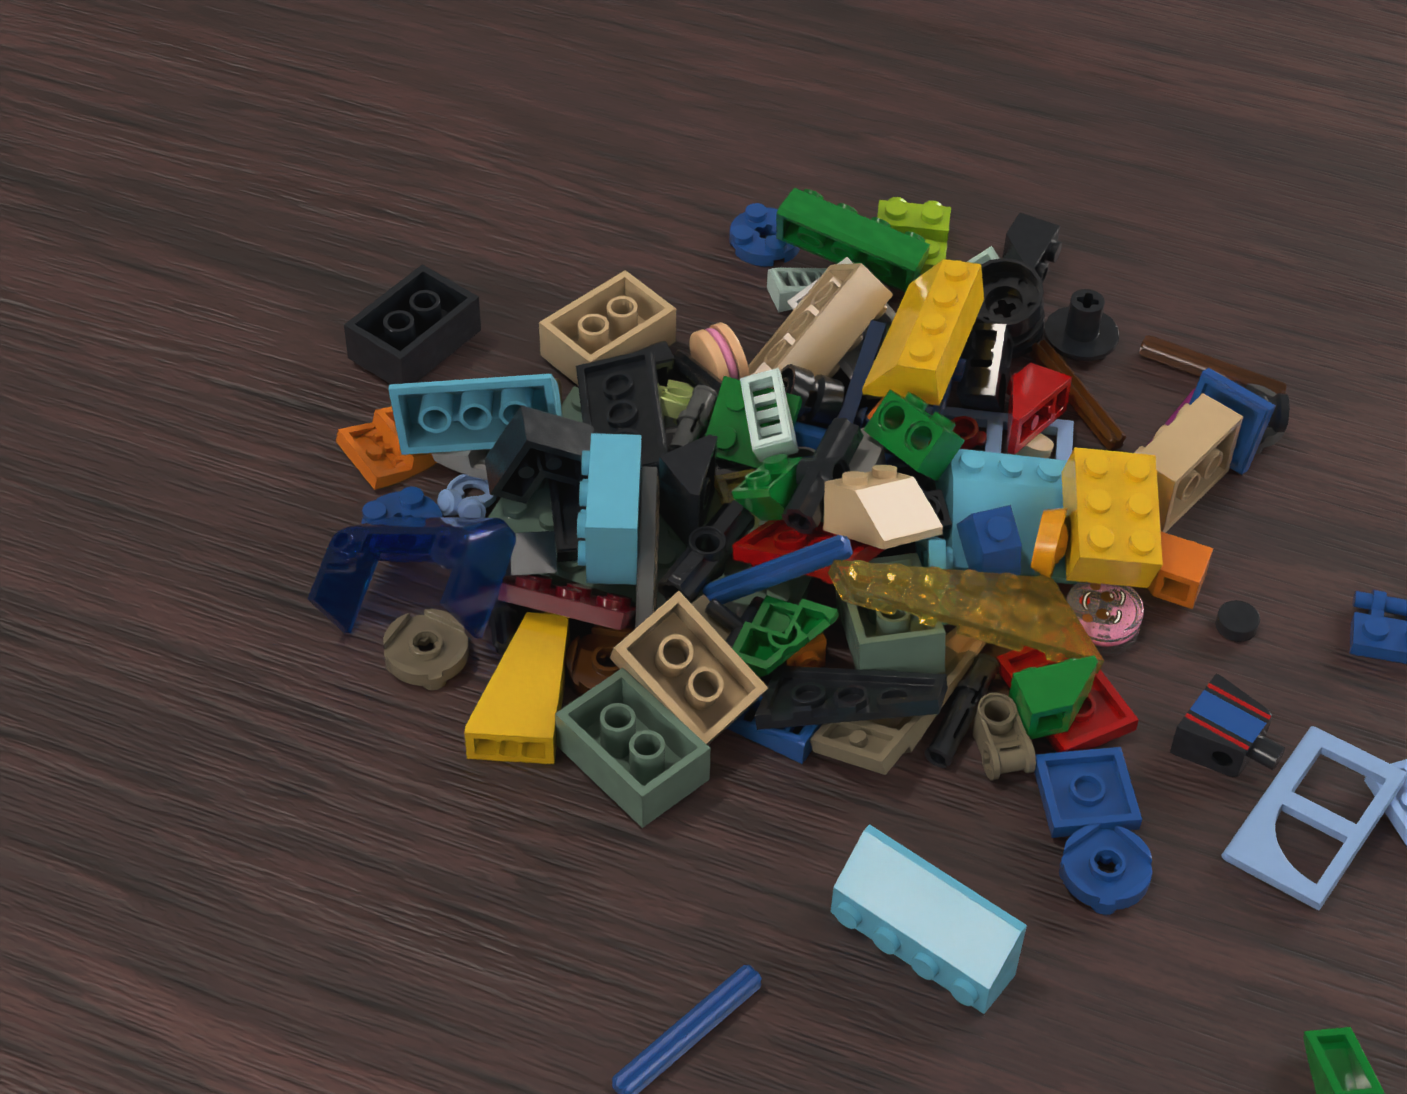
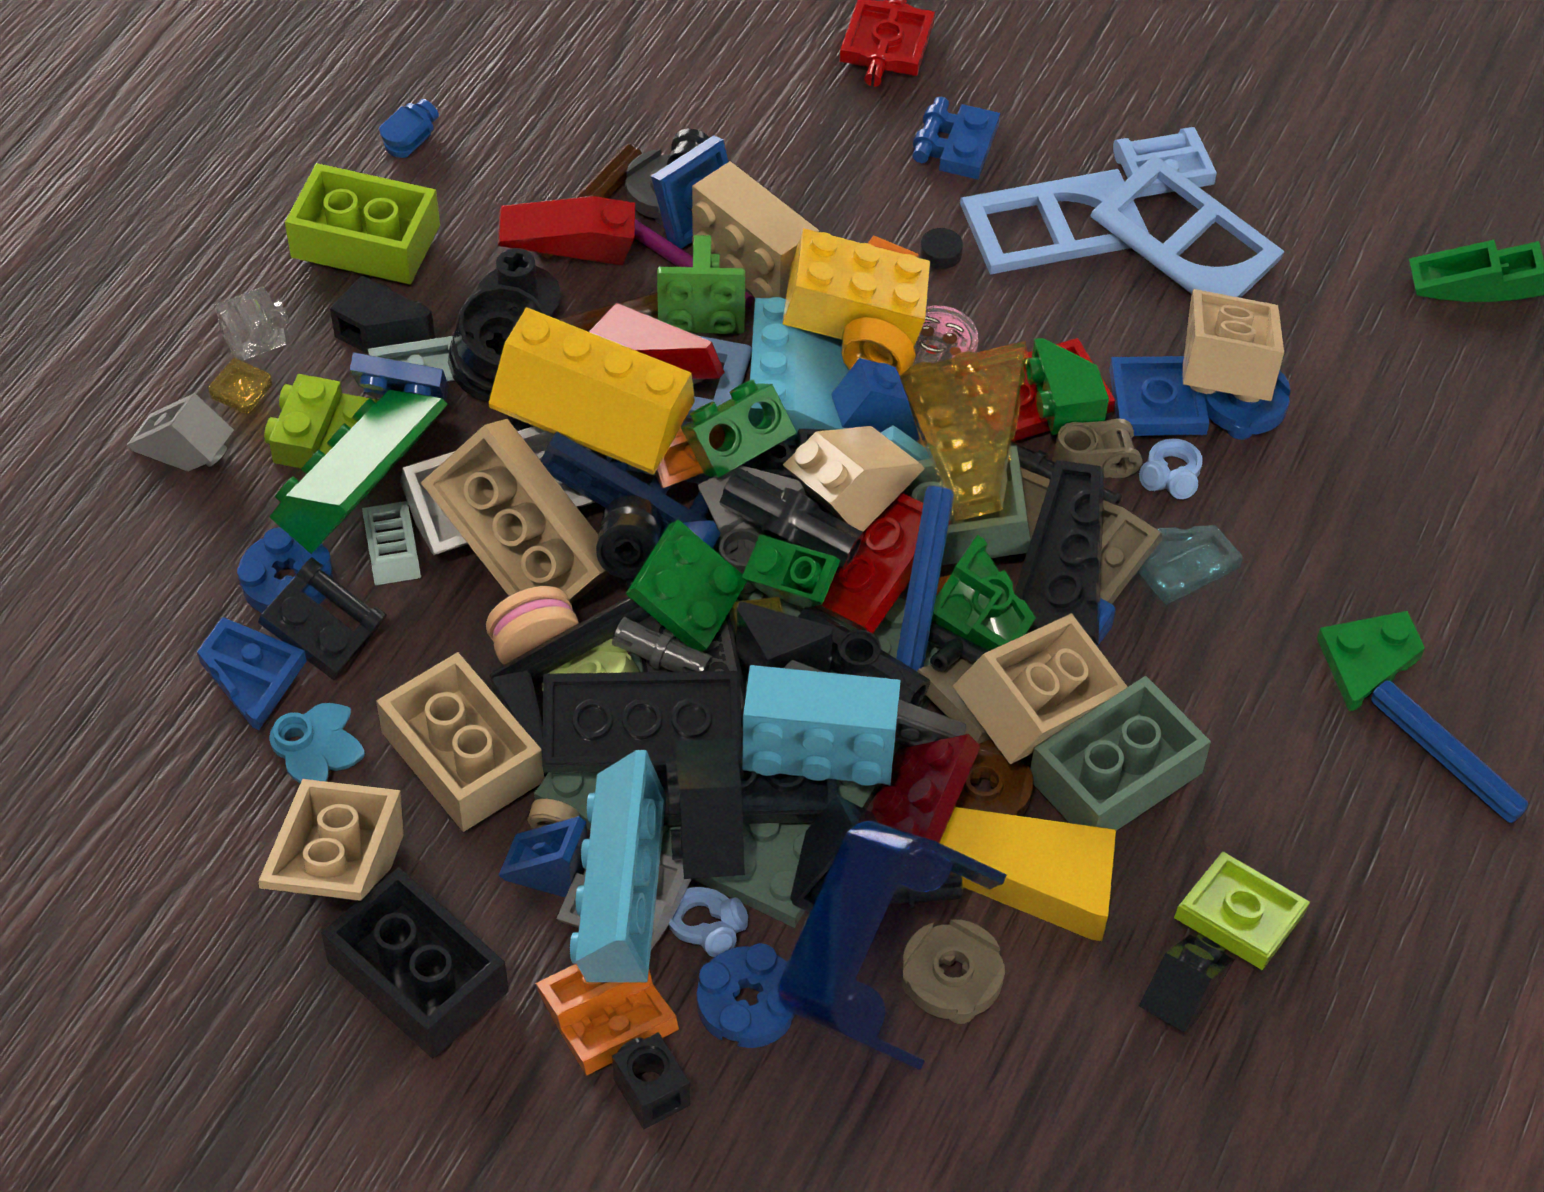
camera: 85 degrees left, 5 degrees up
light aqua slope [740,368,798,462] -> none
medium azure slope [831,824,1027,1014] -> none
black torso [1170,673,1286,778] -> none
none -> light grey slope [127,393,234,471]
none -> blue wing [197,617,307,730]
none -> clear yellow plate [208,358,273,415]
none -> clear brick [215,286,289,362]
none -> black plate [258,557,387,680]
none -> tan slope [259,779,404,901]
none -> dark azure plate [269,703,365,784]
none -> lime brick [285,163,440,285]
none -> blue plate [350,352,449,402]
none -> blue arm [379,99,439,158]
none -> red slope [498,196,635,265]
none -> black brick [612,1032,690,1130]
none -> bright green bracket [657,235,745,334]
none -> light blue window [960,169,1149,274]
none -> clear light blue wing [1137,525,1243,605]
none -> light blue piece [1139,439,1203,499]
none -> black slope [1139,935,1235,1032]
none -> lime plate [1174,851,1310,970]
none -> tan slope [1183,289,1284,402]
none -> green wing [1317,611,1425,711]

